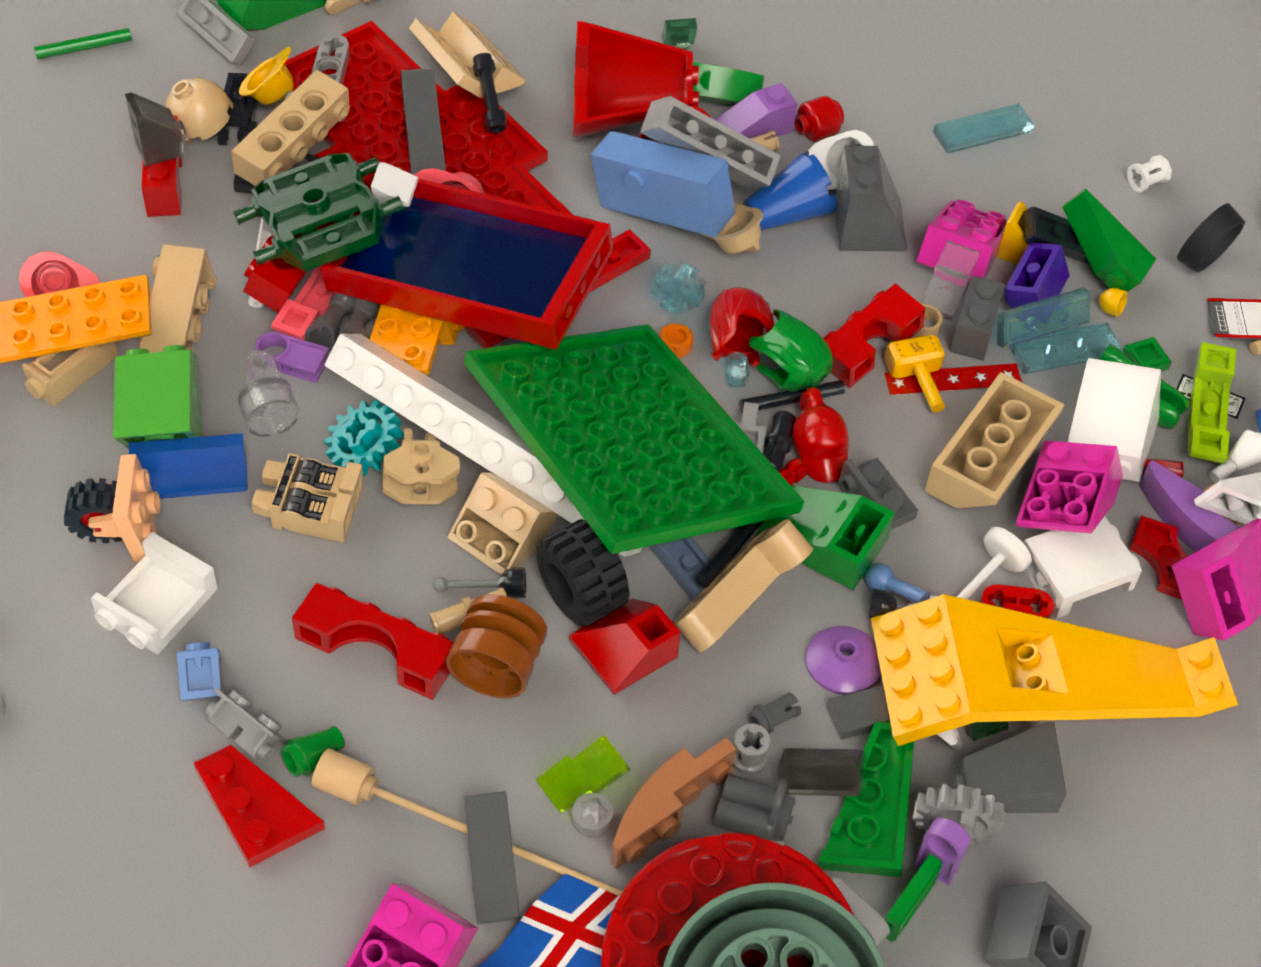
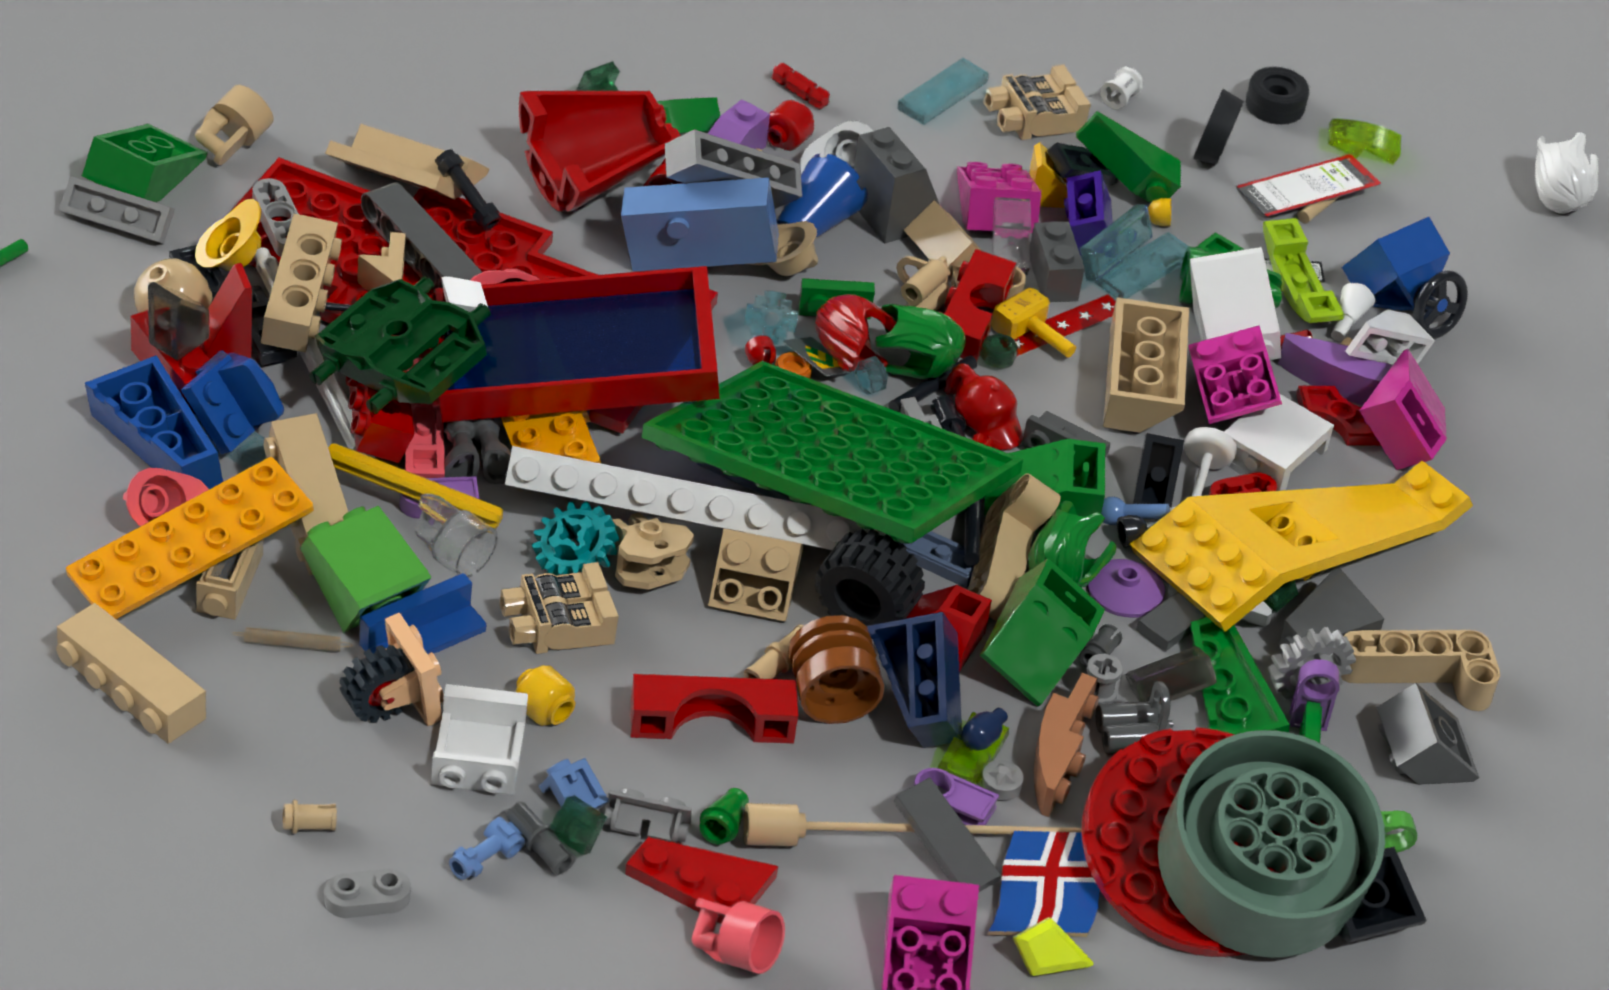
camera: 30 degrees left, 10 degrees down
hinge [433,567,527,598] -> none
none -> blue wedge [85,355,223,489]
none -> blue piece [181,350,284,454]
none -> red slope [197,263,252,359]
none -> tan piece [232,627,353,652]
none -> yellow axle [328,443,503,529]
none -> tan slope [357,232,405,291]
none -> medium blue bar [449,817,525,880]
none -> dark grey axle [506,802,576,875]
none -> yellow head [516,665,575,726]
none -> clear green tile [550,795,607,855]
none -> coral piece [691,898,785,974]
none -> red hinge [744,335,776,365]
none -> red axle [772,62,831,109]
none -> dark grey sticker [783,337,856,376]
none -> green plate [798,278,875,319]
none -> dark blue wedge [867,612,963,748]
none -> tan piece [896,256,951,311]
none -> tan brick [904,200,982,277]
none -> medium lavender piece [914,768,999,826]
none -> dark blue cylinder [961,708,1008,751]
none -> clear green tile [980,333,1018,369]
none -> green slope [980,558,1105,707]
none -> tan hips [984,64,1091,140]
none -> green hair [1028,501,1116,588]
none -> black slope [1133,433,1184,508]
none -> tan beam [1341,630,1500,711]

